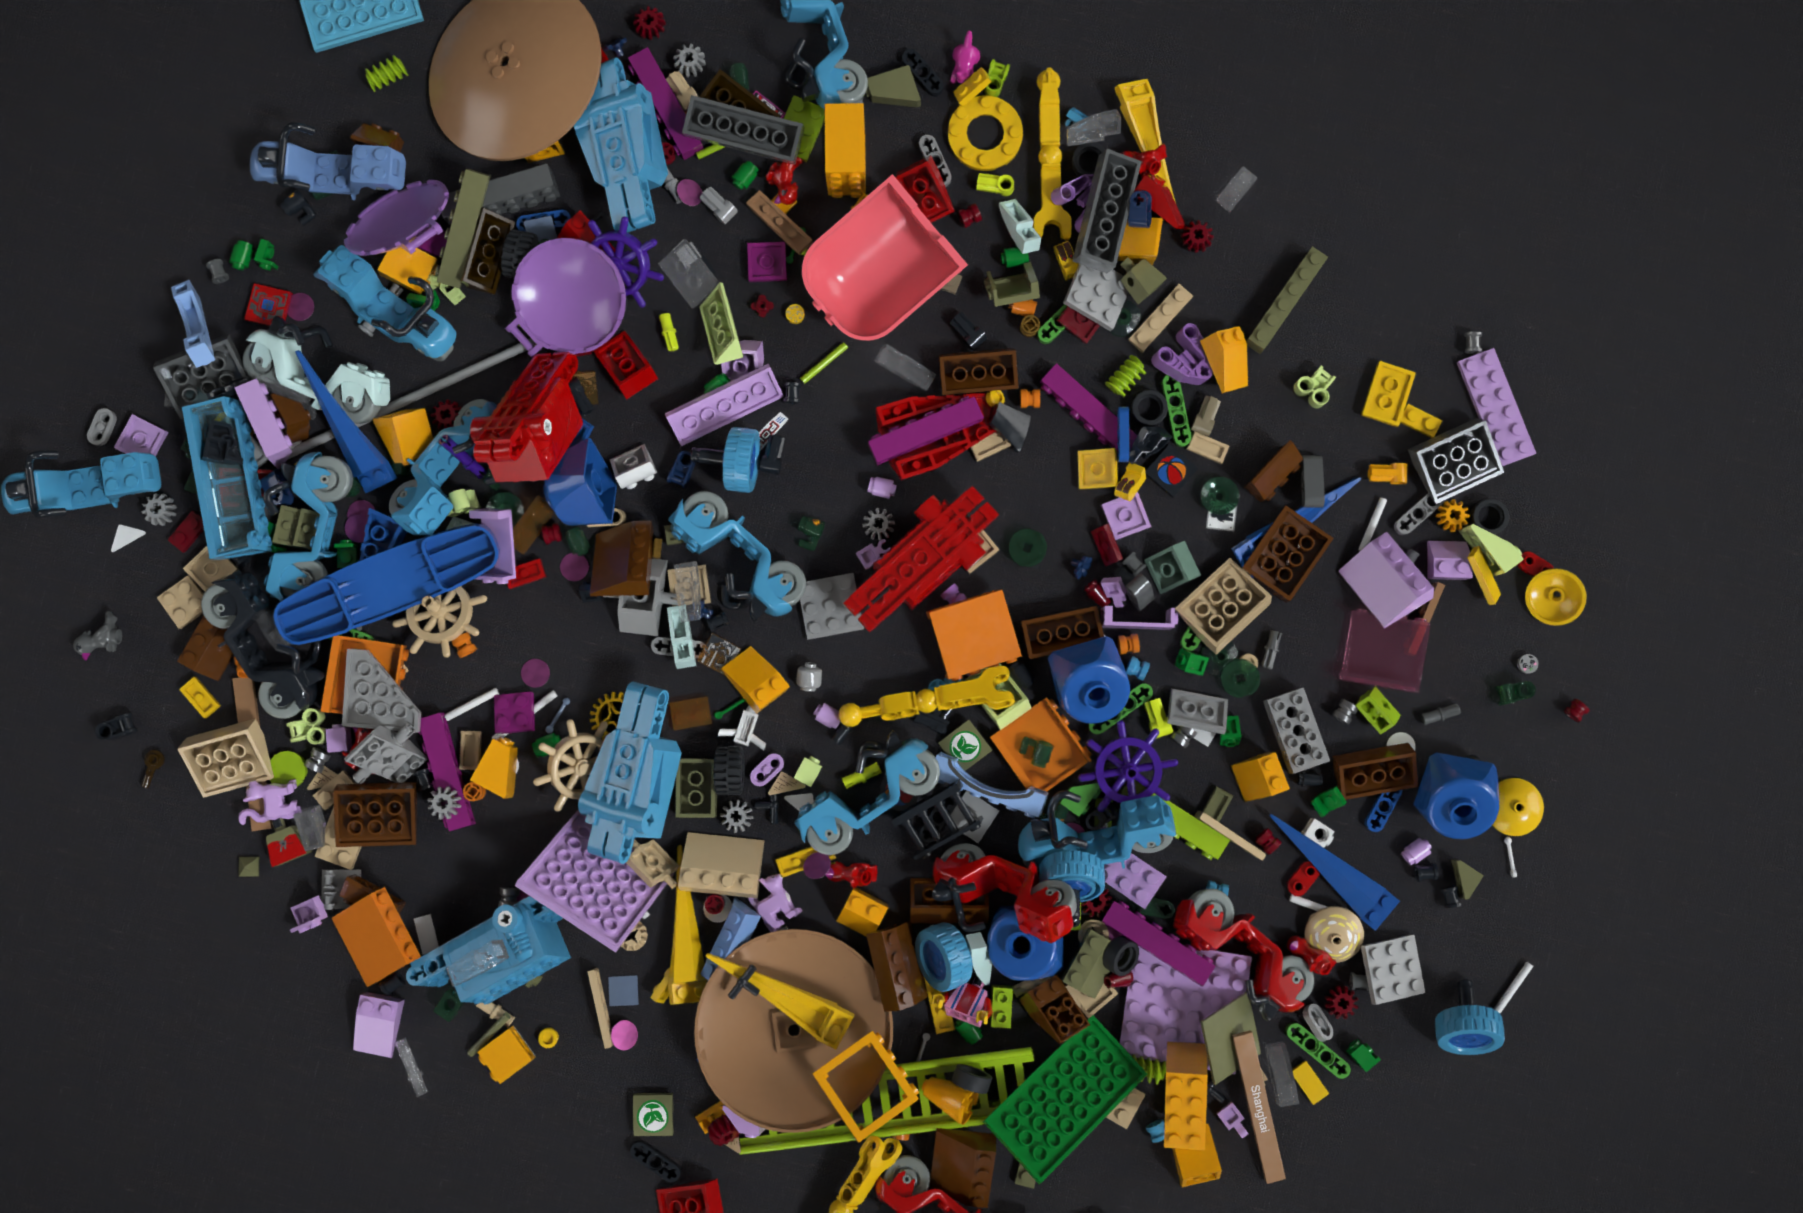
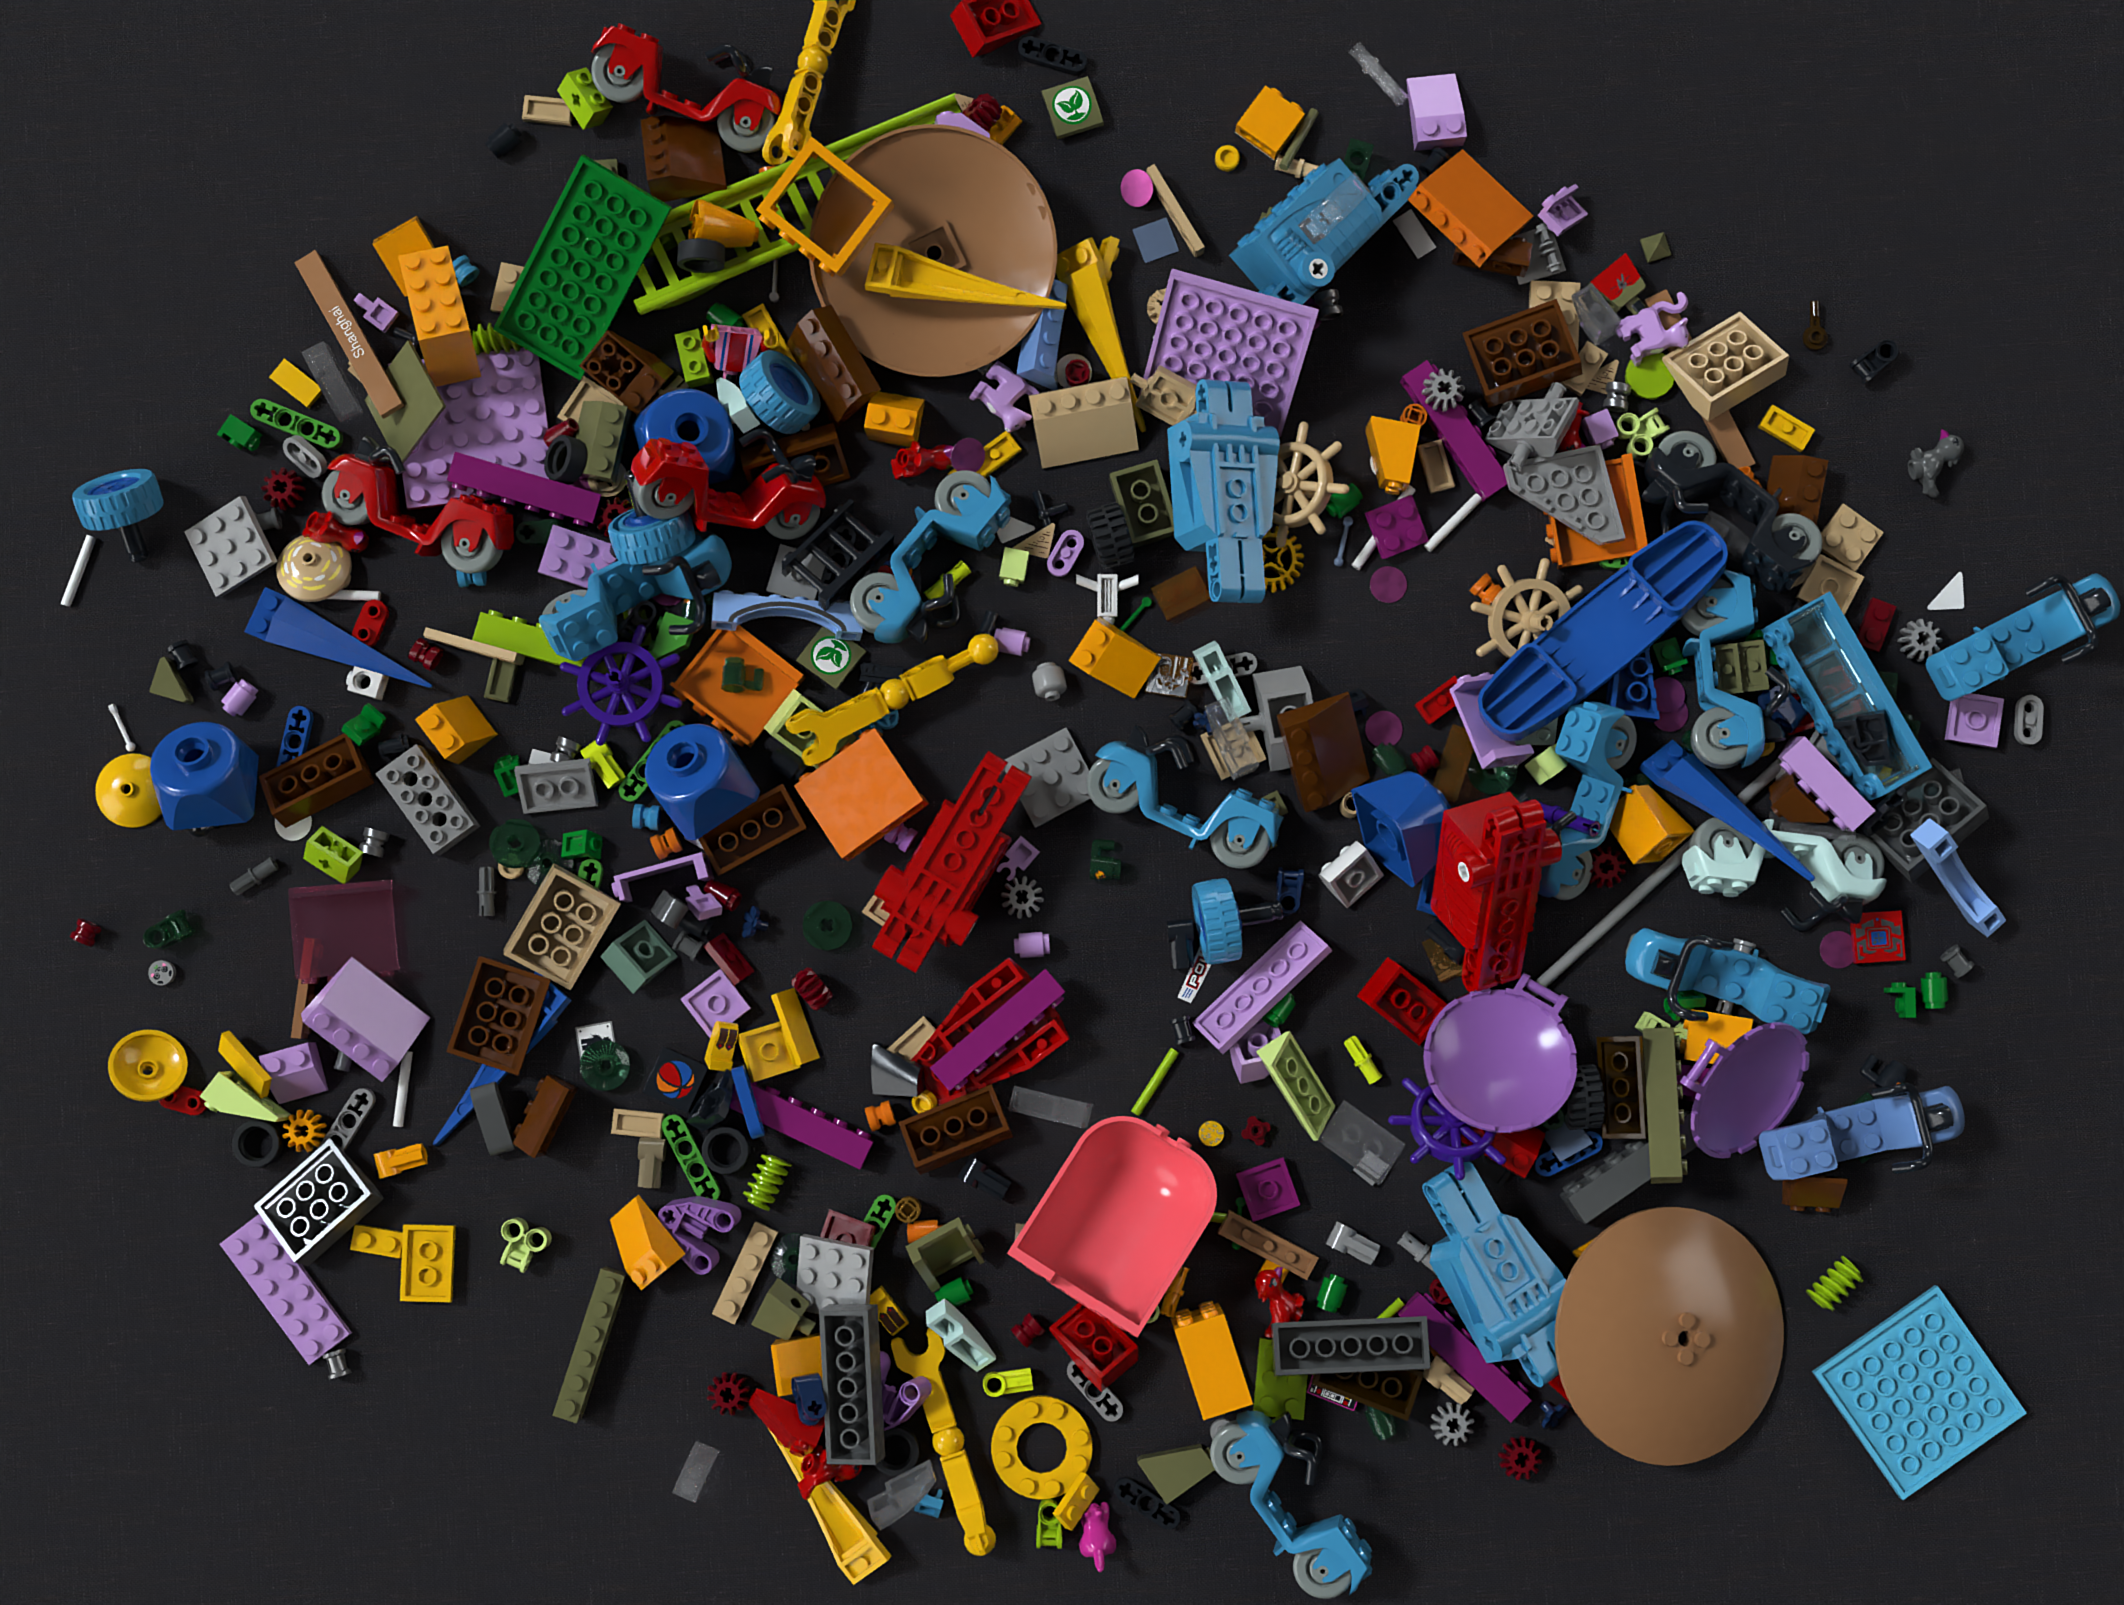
camera: 165 degrees right, 0 degrees up
pearl gold tile [652,538,662,559] -> none
flat silver sticker [677,179,702,206] -> none
light grey gear [720,800,754,833] -> none
black piece [728,965,760,1000] -> none
none -> yellow tile [771,988,820,1066]
none -> dark red gear [791,967,832,1011]

